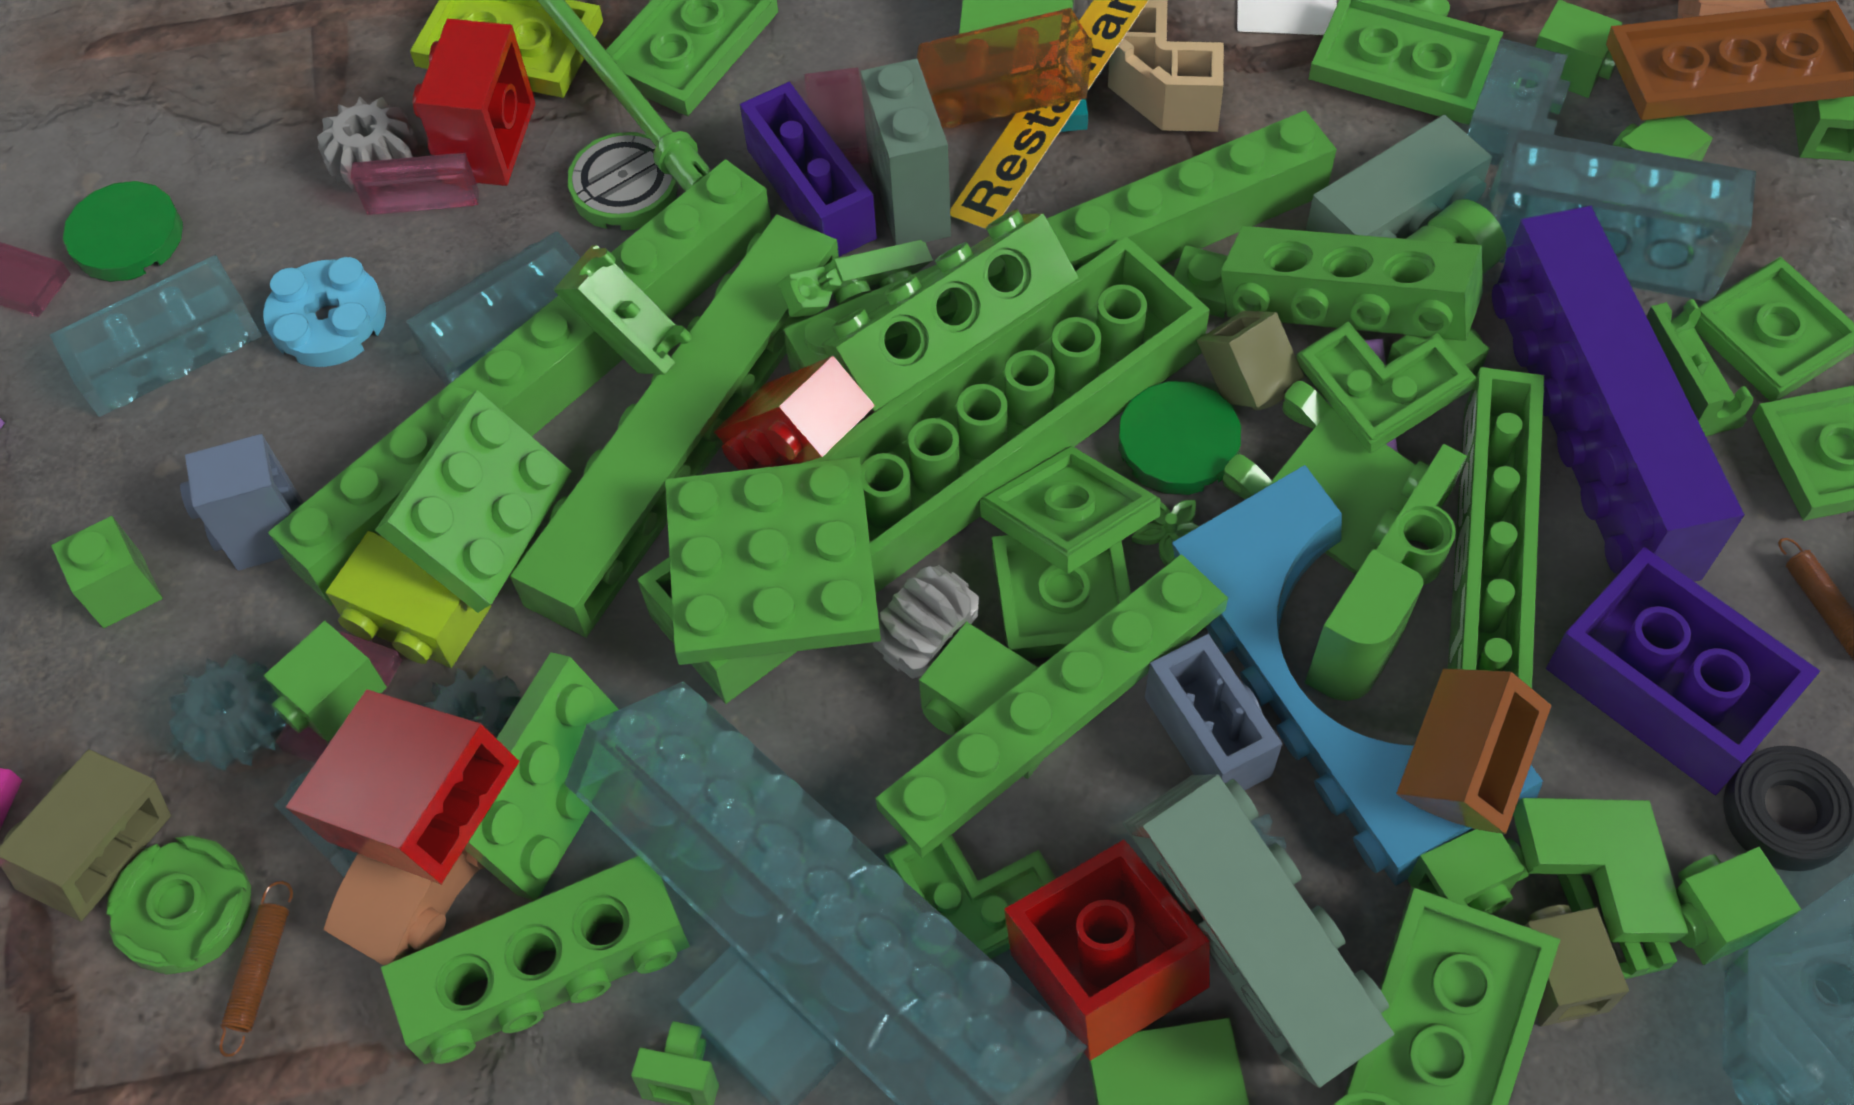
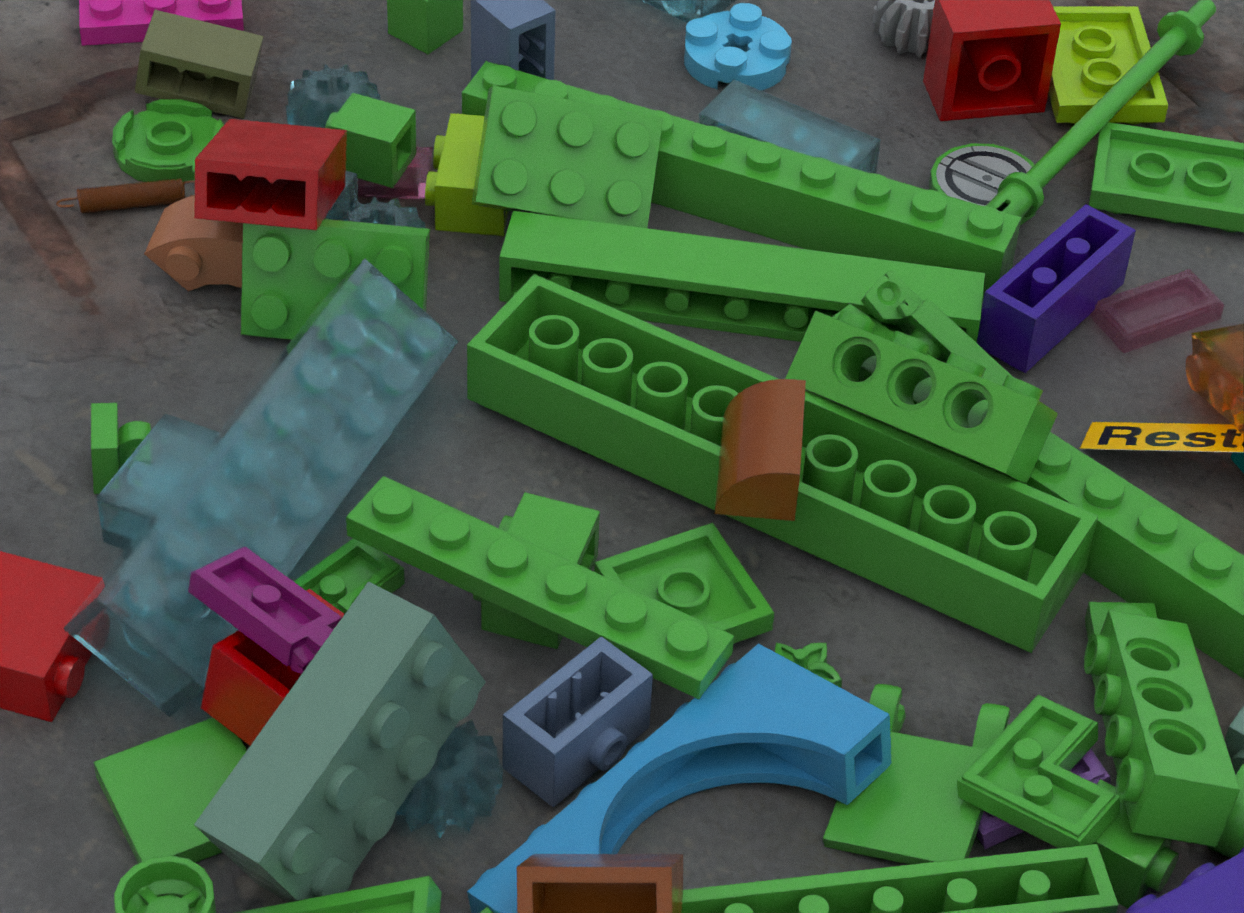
camera: 65 degrees right, 15 degrees down
clear pink tile [351,153,479,215] -> none
bright green brick [381,851,690,1064] -> none
bright green hinge [553,245,692,375] -> none
bright green plate [665,457,881,665] -> none
brick [714,356,875,470] -> none
sand green brick [860,58,951,245] -> none
light grey gear [873,565,979,679] -> none
bright green tile [980,446,1160,574] -> none
green tile [1118,381,1241,495] -> none
olive brick [1197,310,1304,410] -> none
bright green plate [1305,444,1467,701] -> none
none -> magenta hinge [188,546,342,674]
none -> dark orange brick [714,379,806,521]

